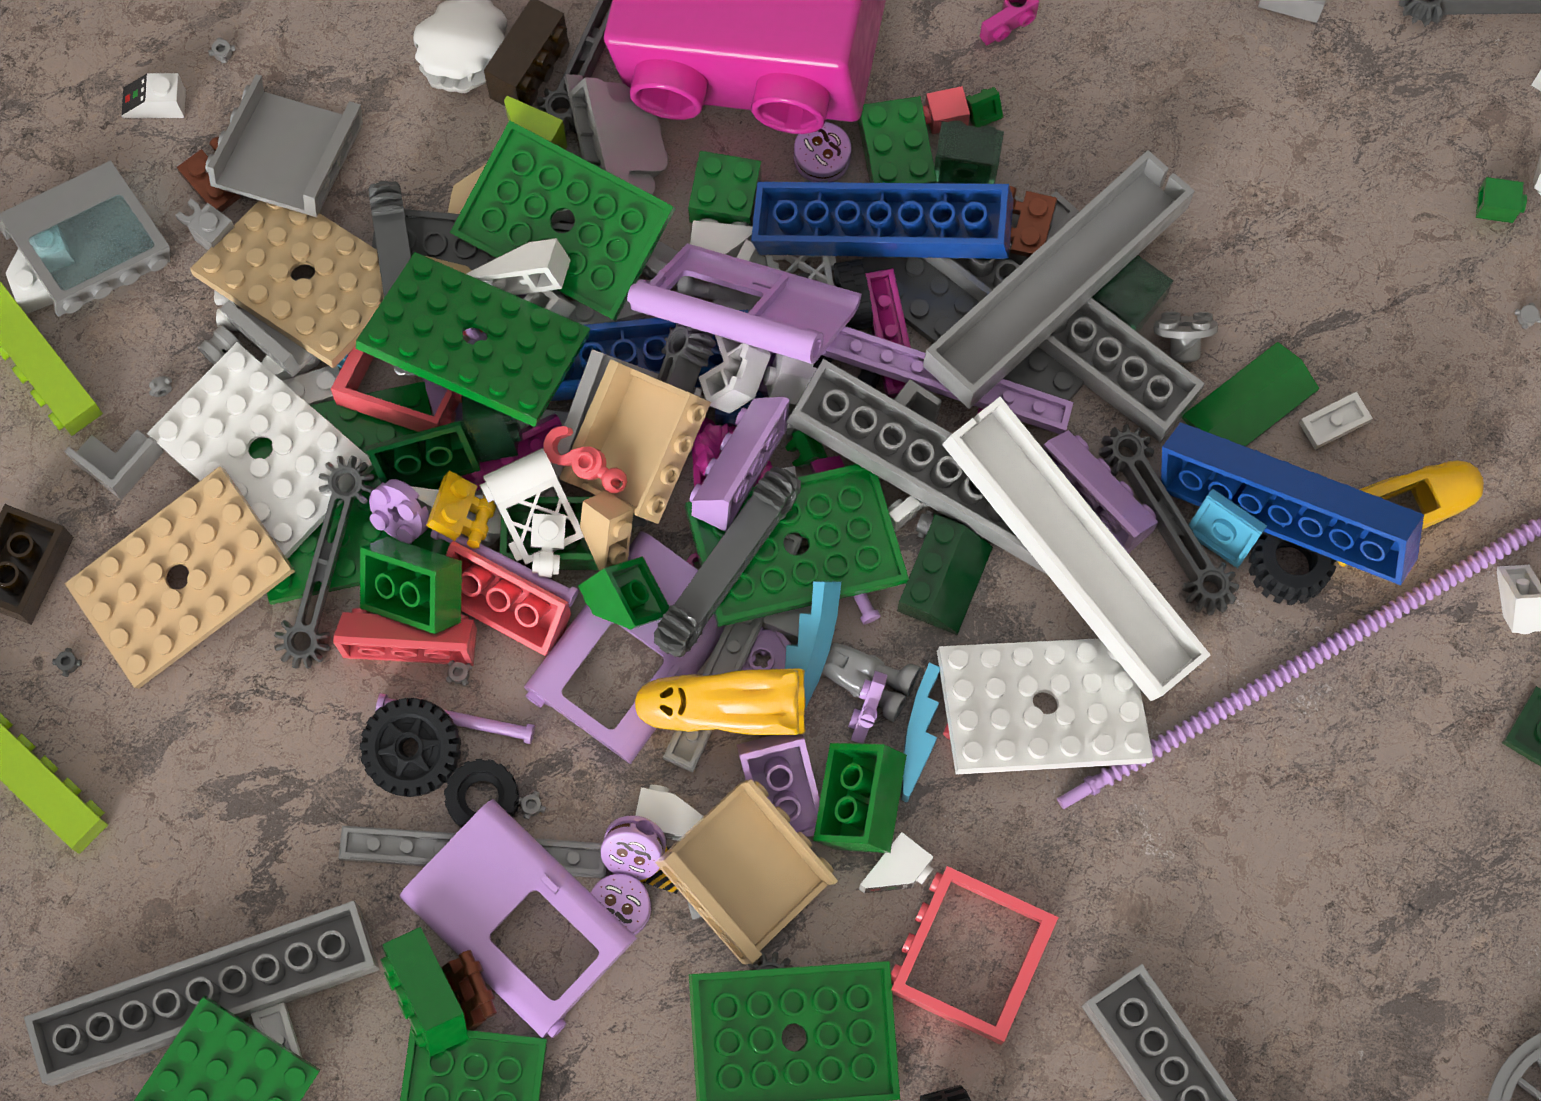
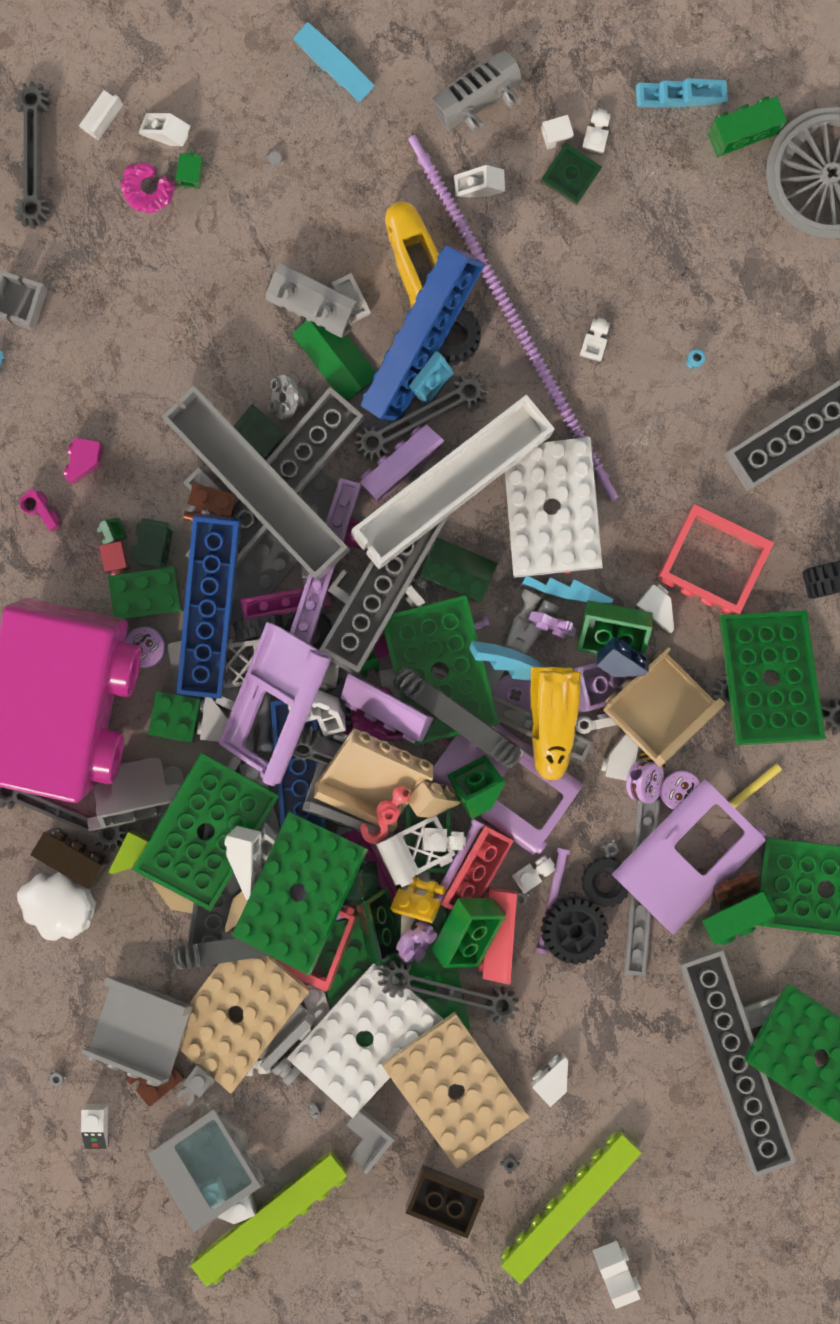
camera: 90 degrees left, 15 degrees up
none -> dark pink slope [64,438,104,484]
none -> dark pink piece [120,162,175,214]
none -> light grey piece [265,263,361,338]
none -> white plate [512,855,556,894]
none -> white slope [531,1053,568,1107]
none -> white plate [575,713,617,734]
none -> white plate [580,317,610,362]
none -> slope [597,636,649,677]
none -> medium azure pin [686,349,705,369]
none -> light yellow bar [729,763,782,808]

